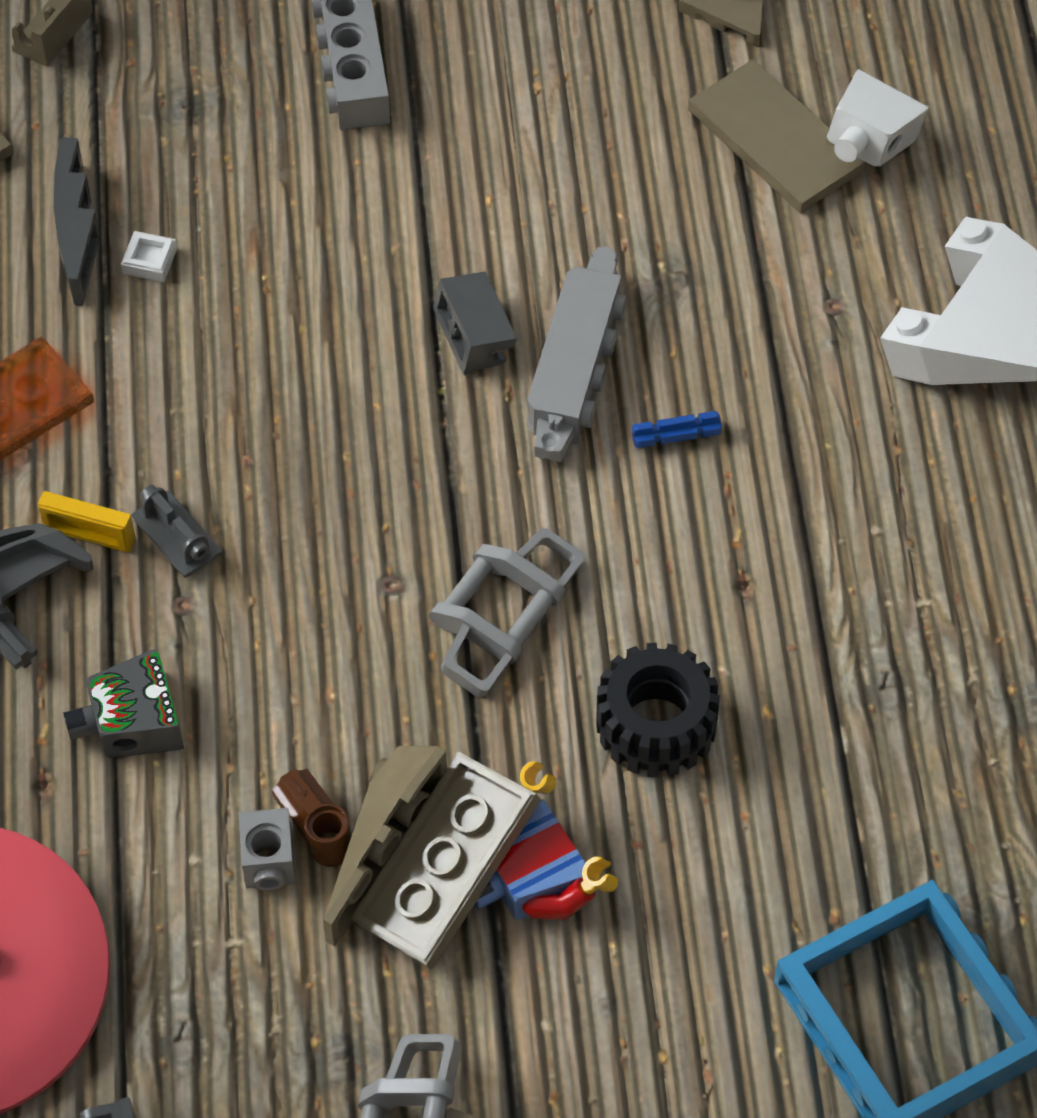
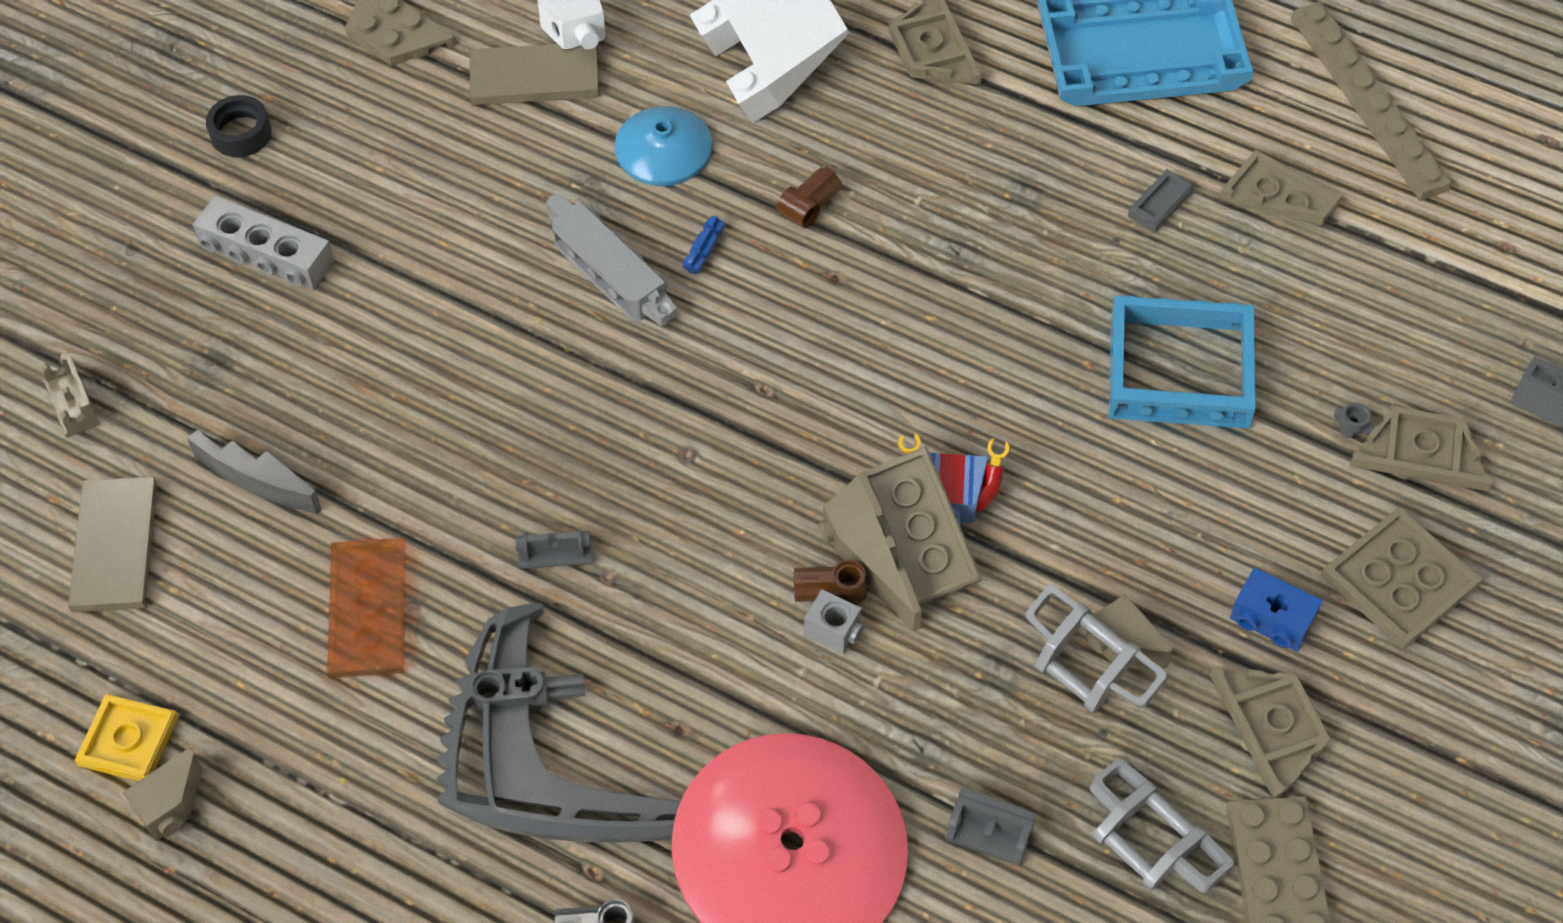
camera: 55 degrees left, 0 degrees up
yellow tile [37,491,136,552] -> none
torso [63,649,184,758] -> none
white tile [121,231,177,282] -> none
light grey bar [429,528,585,698] -> none
dark grey hinge [433,271,517,375] -> none
black tyre [596,642,720,777] -> none
none -> dark azure dish [615,106,712,186]
none -> reddish brown piece [776,166,842,229]

